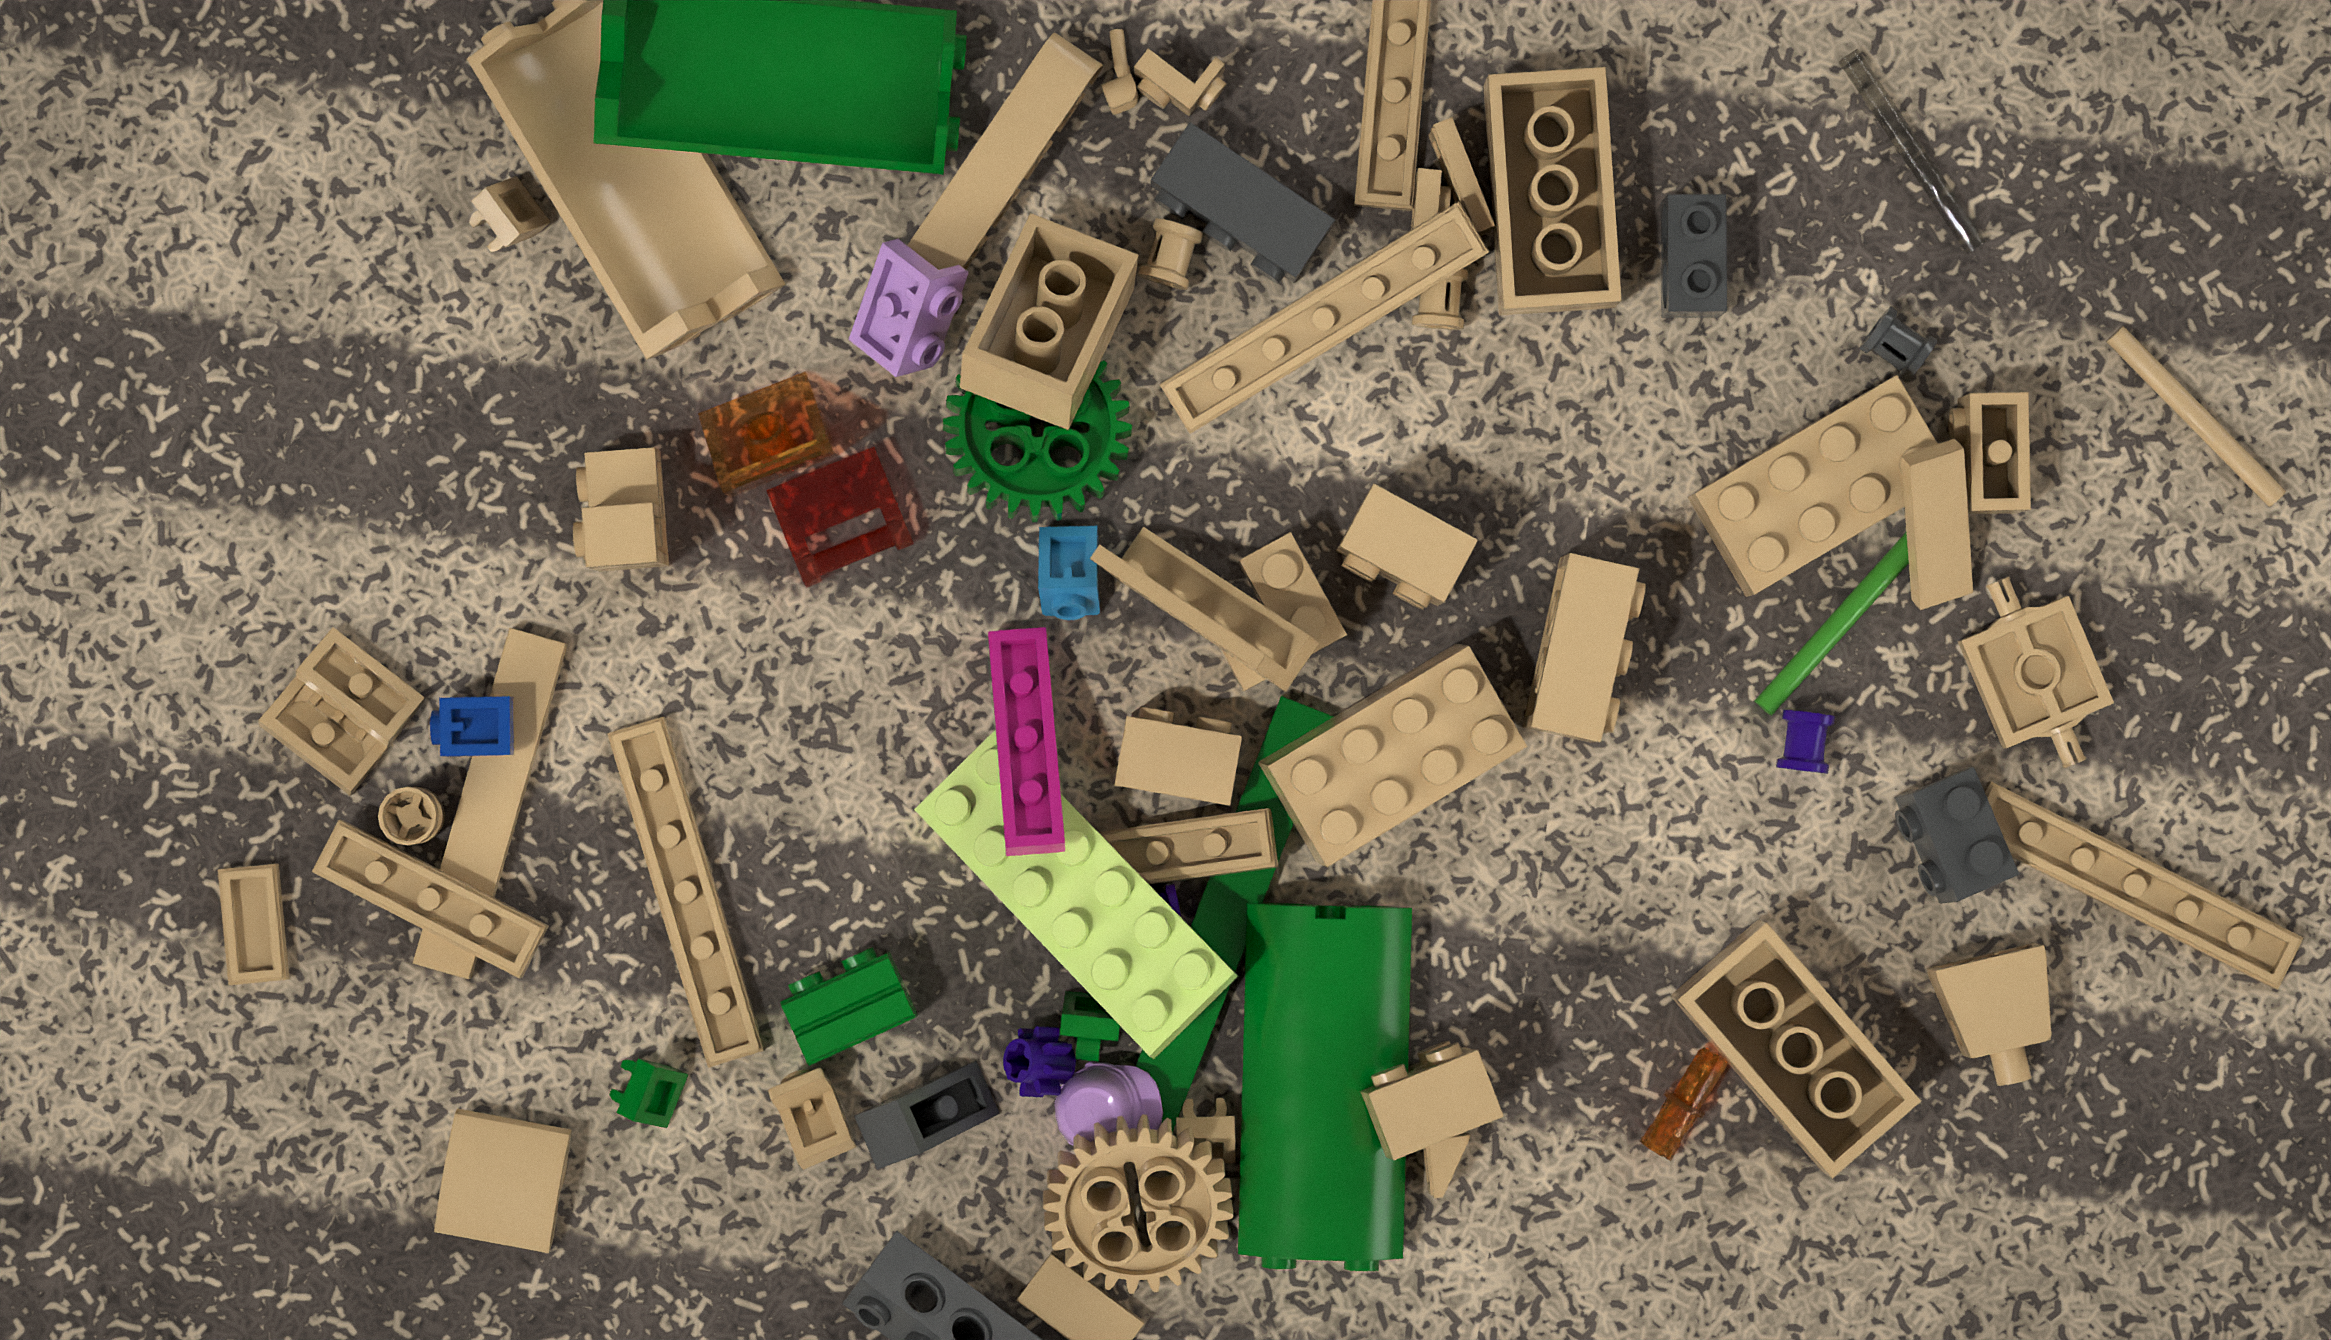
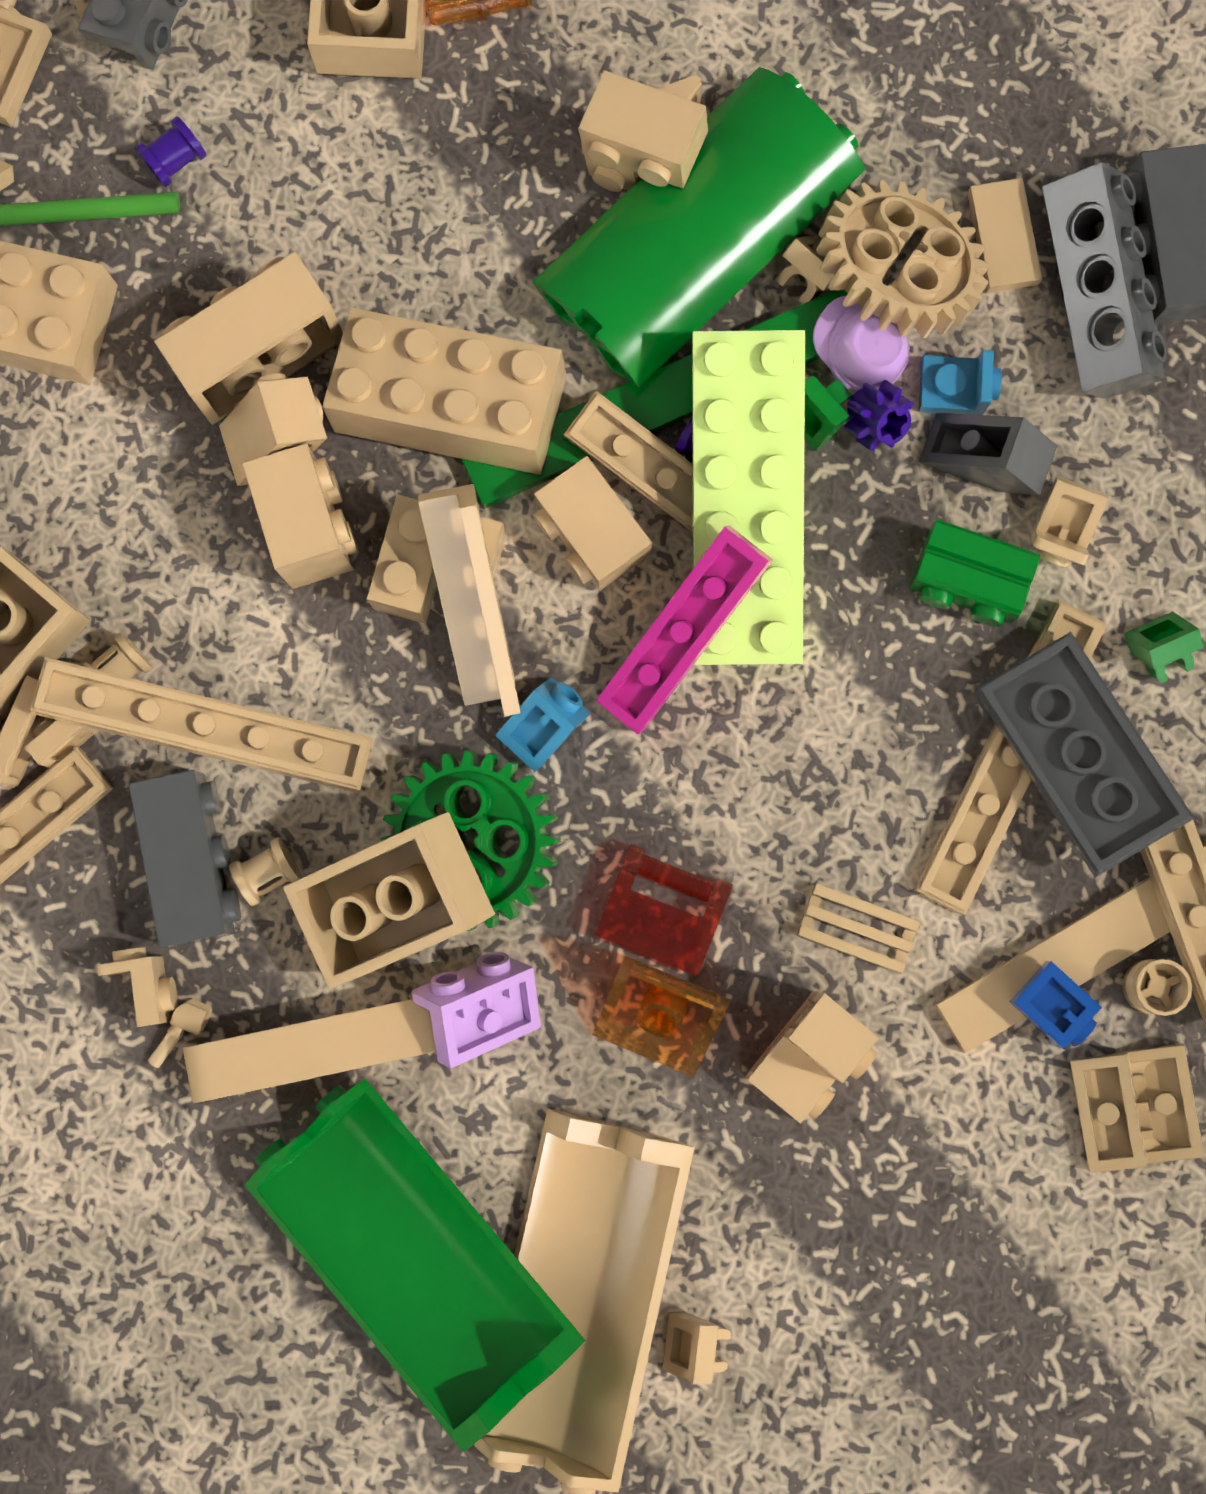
camera: 130 degrees left, 5 degrees down
none -> tan brick [219,373,327,486]
none -> tan tile [797,883,920,974]
none -> dark azure bracket [918,350,1002,415]
none -> dark grey tile [975,631,1194,878]

